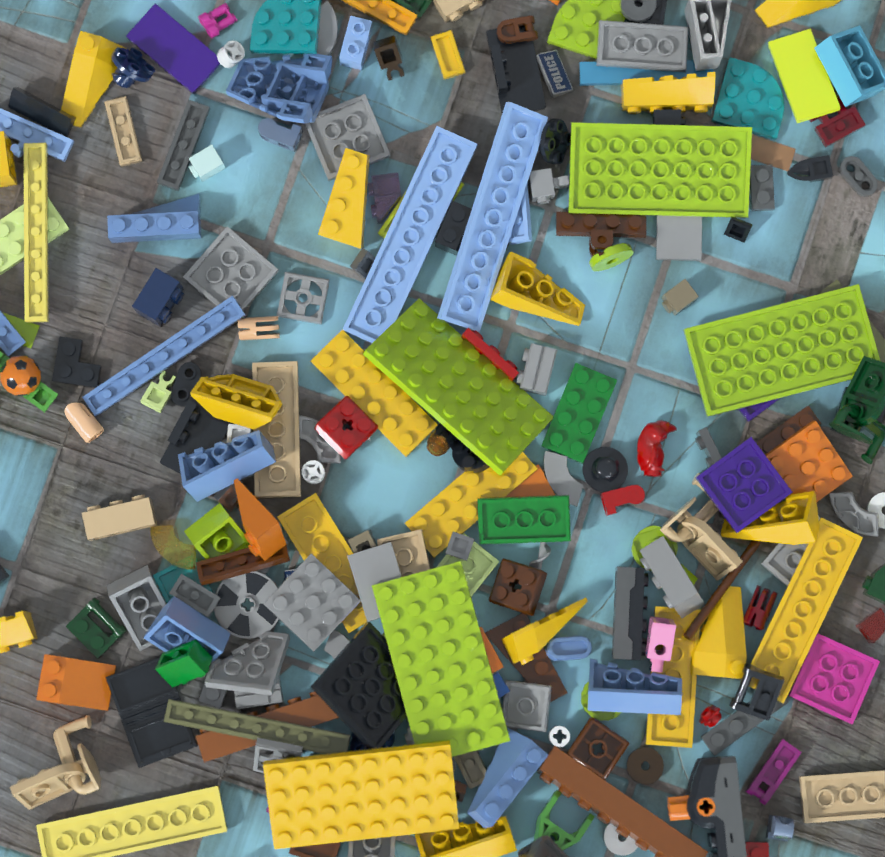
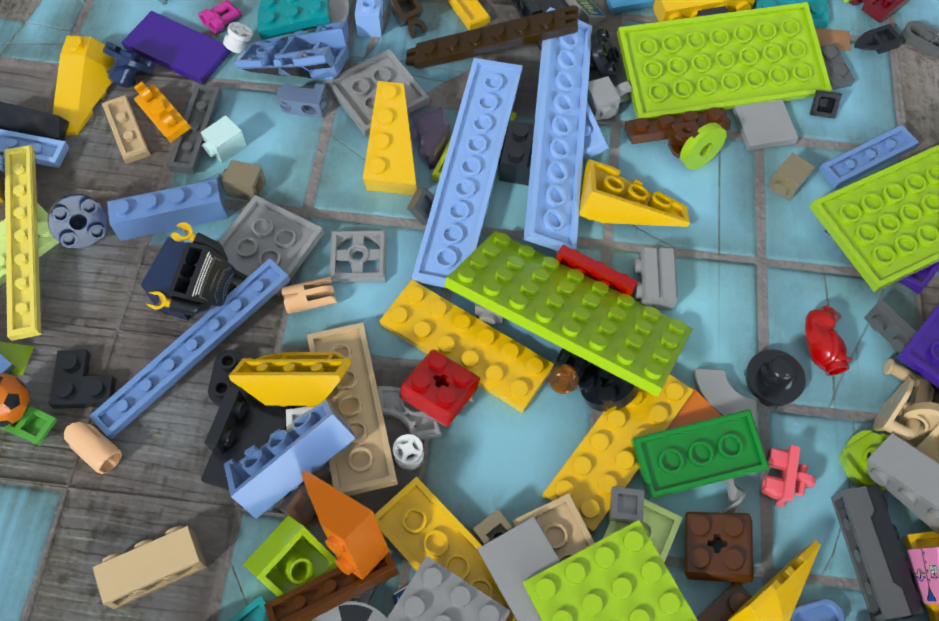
camera: 10 degrees left, 20 degrees down
yellowish green plate [141,371,176,413] -> none
clear yellow tile [150,525,196,569] -> none
green plate [541,363,617,464] -> none
red leg [600,485,645,517] -> none
none -> plate [47,194,107,248]
none -> light orange plate [134,81,191,143]
none -> black torso [146,222,237,315]
none -> dark tan brick [221,160,266,201]
none -> dark brown hinge [405,5,579,69]
none -> coral hips [760,445,816,508]
none -> medium blue plate [818,125,919,189]

